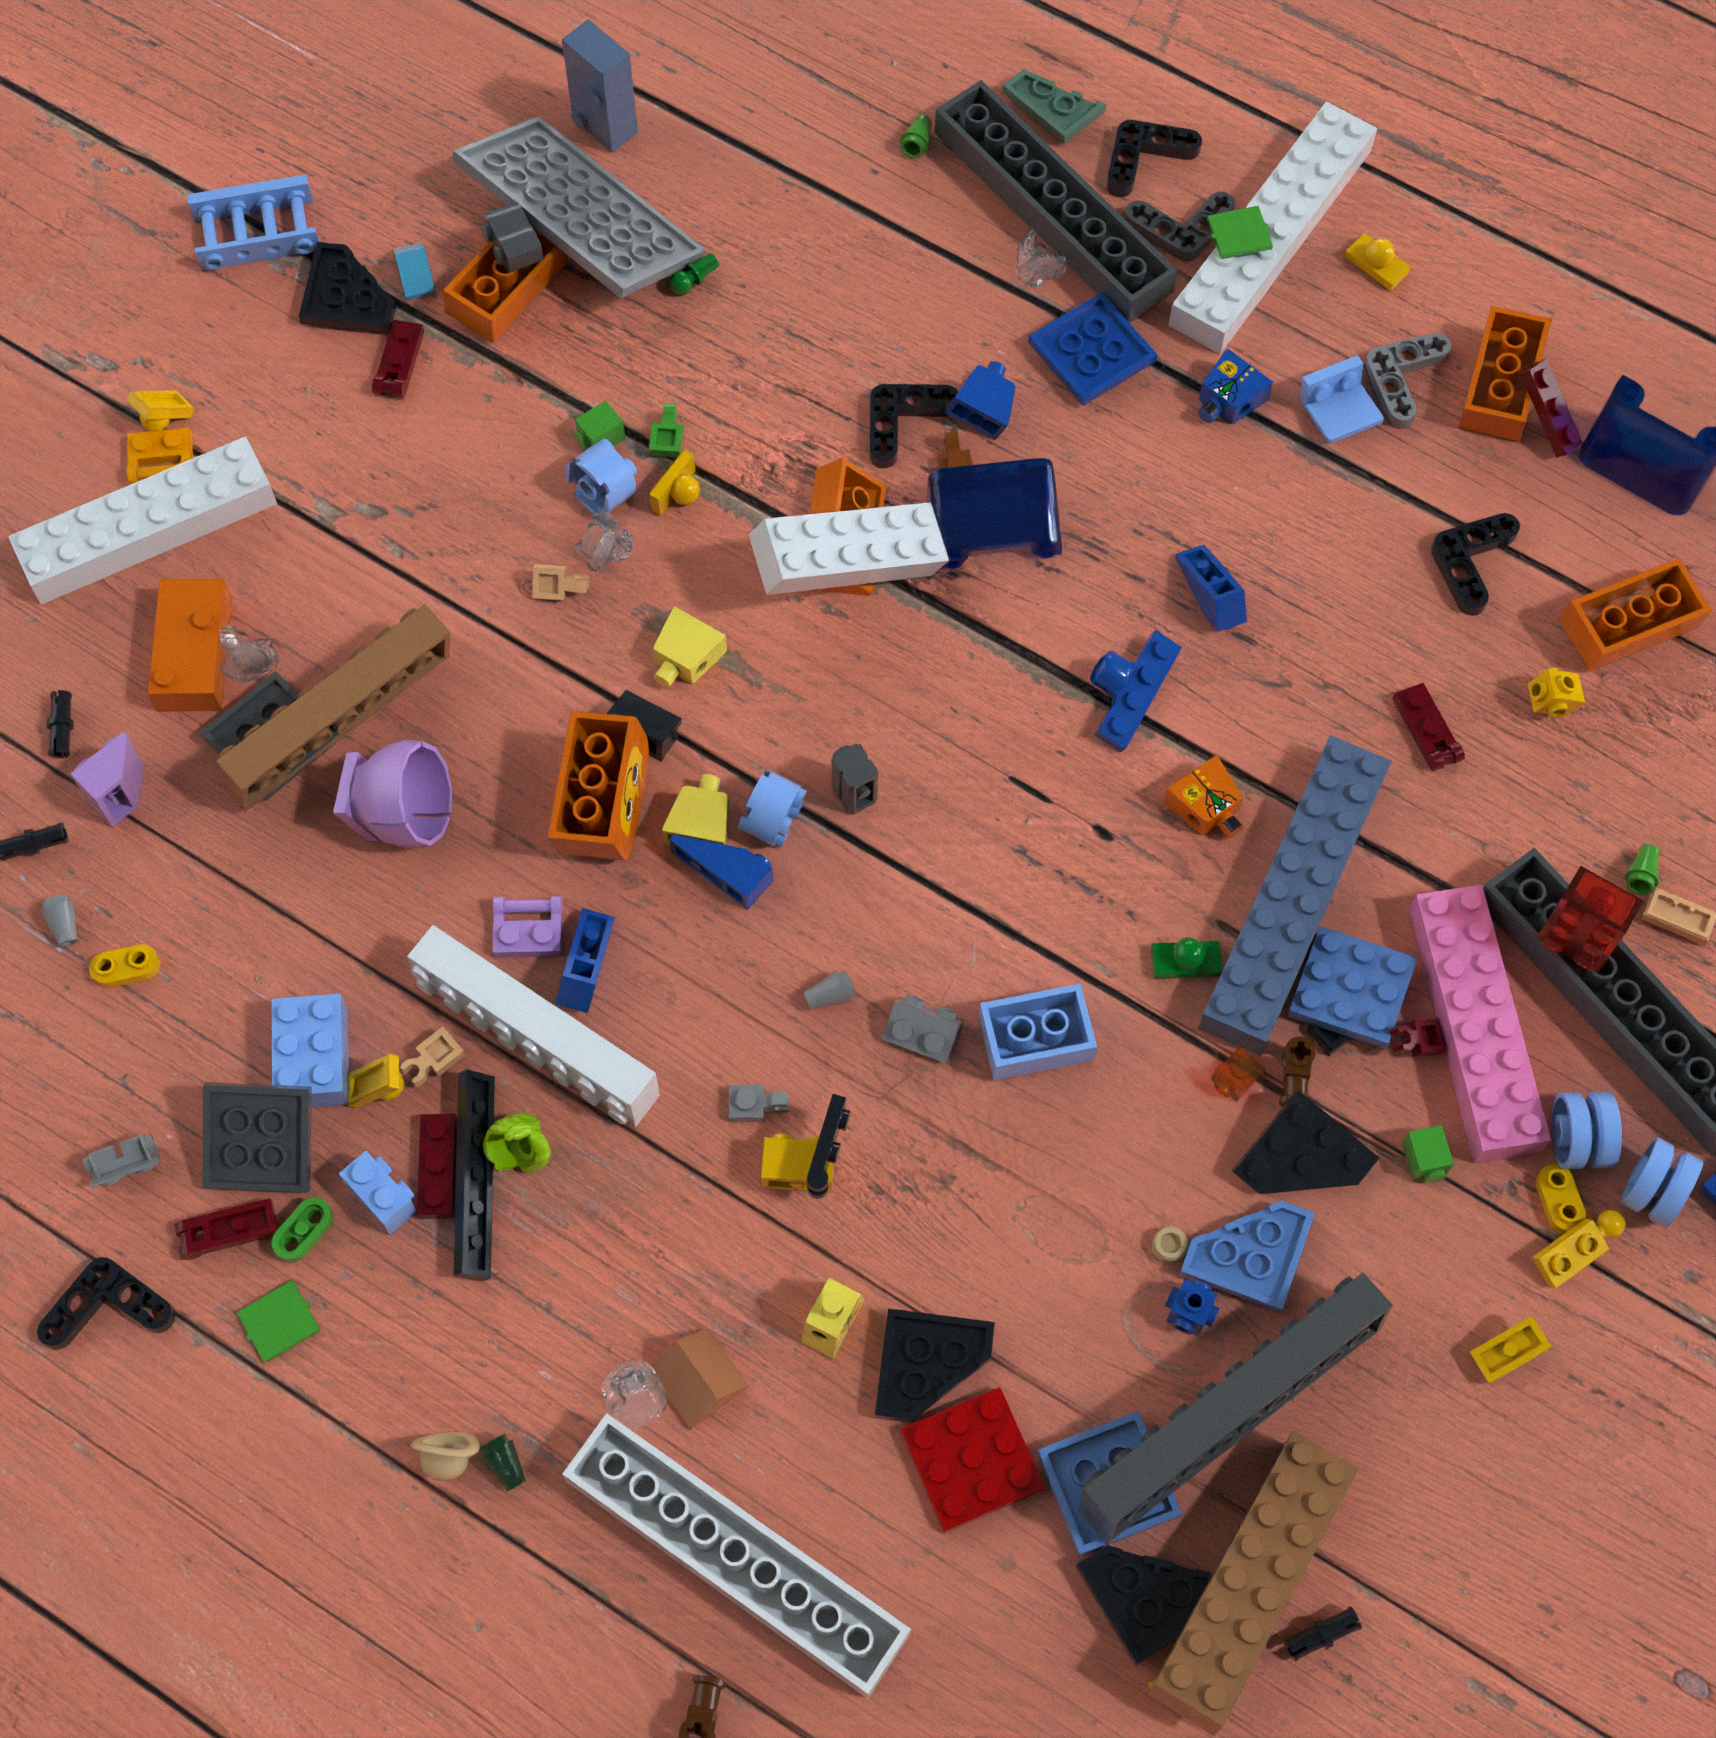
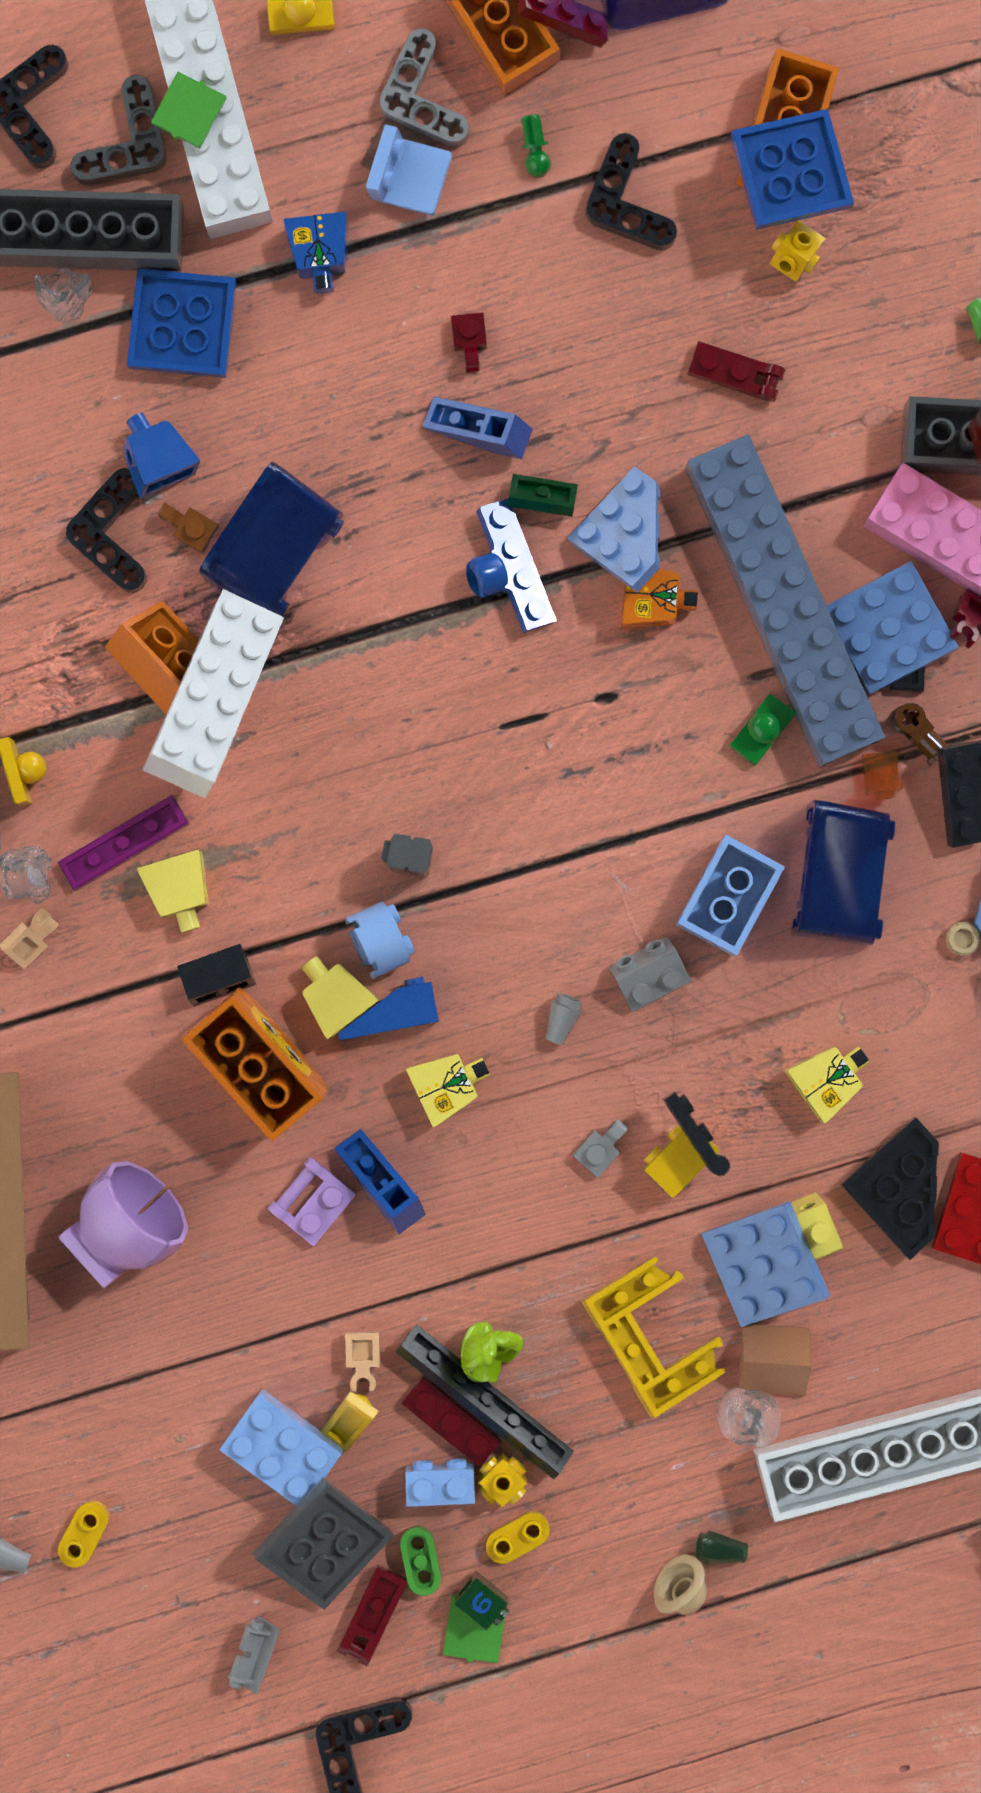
camera: 50 degrees left, 20 degrees up
white brick [407,925,660,1128] -> none
none -> magenta tile [57,795,190,891]
none -> light yellow torso [406,1054,491,1127]
none -> dark red plate [451,312,487,373]
none -> dark green brick [455,1571,509,1631]
none -> yellow brick [479,1453,527,1508]
none -> yellow plate [486,1511,549,1564]
none -> dark green plate [507,474,578,517]
none -> green axle [521,114,551,177]
none -> medium blue plate [568,466,661,593]
none -> yellow wedge [580,1257,725,1418]
none -> medium blue plate [701,1201,830,1327]
none -> blue plate [730,109,854,230]
none -> light yellow torso [784,1047,870,1124]
none -> clear blue windscreen [791,800,895,946]

